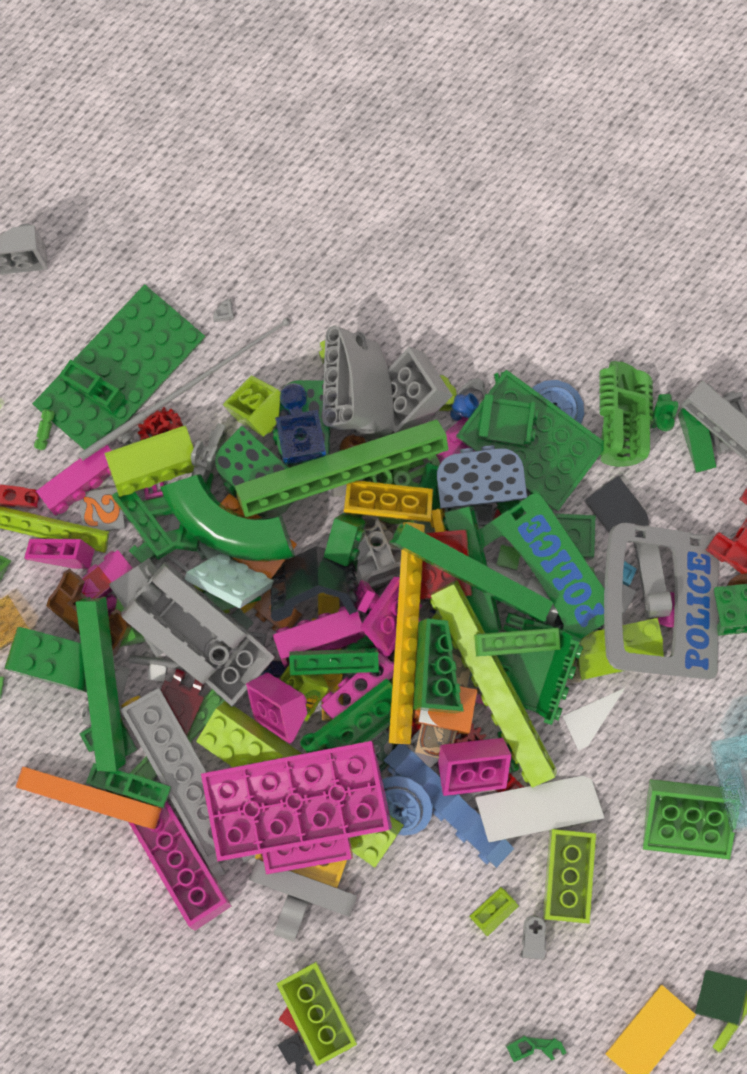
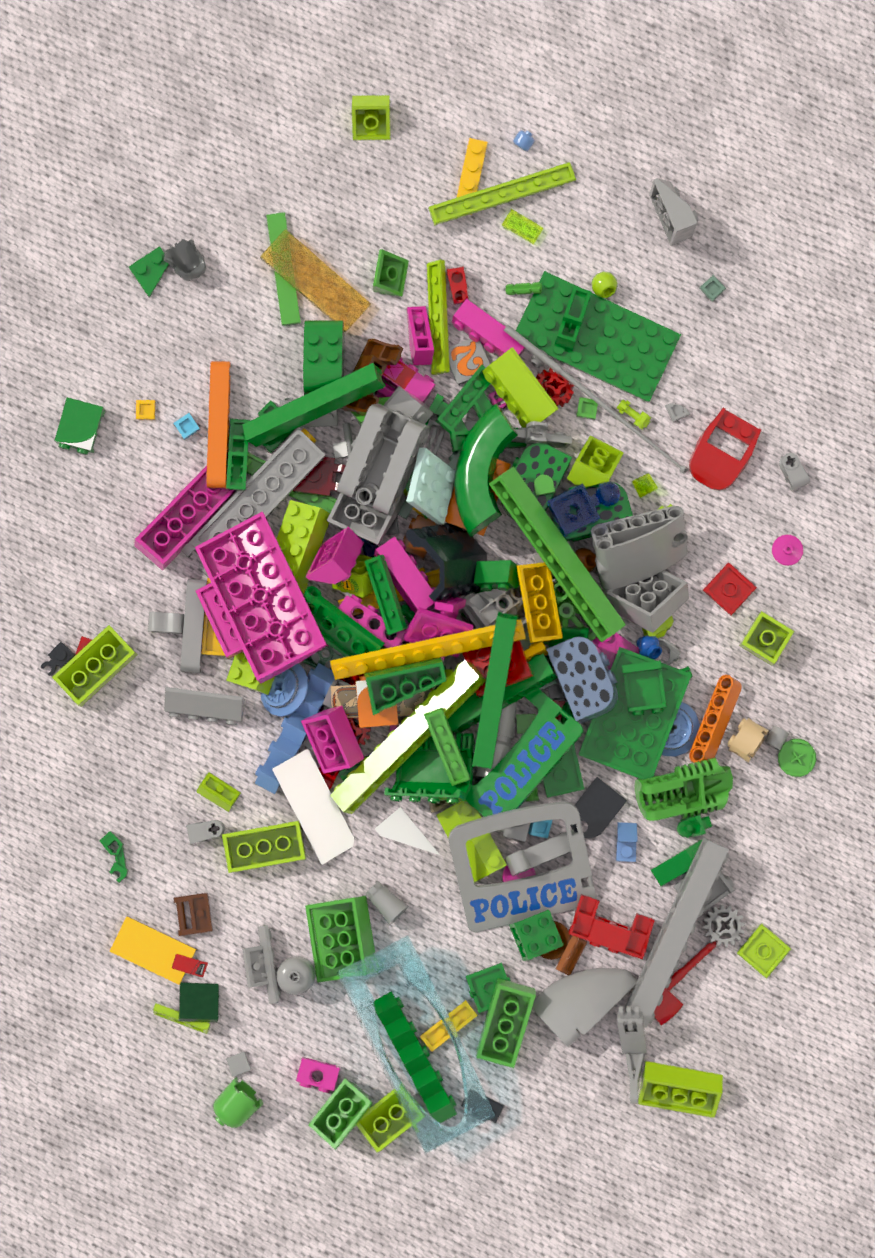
camera: 75 degrees right, 5 degrees up
none -> green panel [54,397,106,455]
none -> yellow tile [136,400,156,420]
none -> light grey slope [164,687,245,725]
none -> red sticker [172,954,208,977]
none -> reddish brown plate [173,893,213,936]
none -> medium azure plate [174,413,200,440]
none -> light grey bracket [242,925,280,1004]
none -> light grey cylinder [276,956,316,995]
none -> light grey plant [365,881,409,925]
none -> bright green tile [534,475,555,496]
none -> bright green tile [576,397,598,420]
none -> lime piece [591,271,618,298]
none -> lime bar [616,399,651,430]
none -> medium blue slope [616,822,638,862]
none -> clear neon green slope [632,473,658,498]
none -> red slope [689,408,762,490]
none -> orange beam [689,675,742,763]
none -> sand green tile [699,275,726,302]
none -> red tile [702,562,757,616]
none -> tan brick [727,718,769,763]
none -> lime brick [739,611,794,666]
none -> light grey beam [765,726,789,751]
none -> dark pink piece [772,534,803,566]
none -> bright green tile [778,739,816,777]
none -> light grey piece [779,453,810,491]

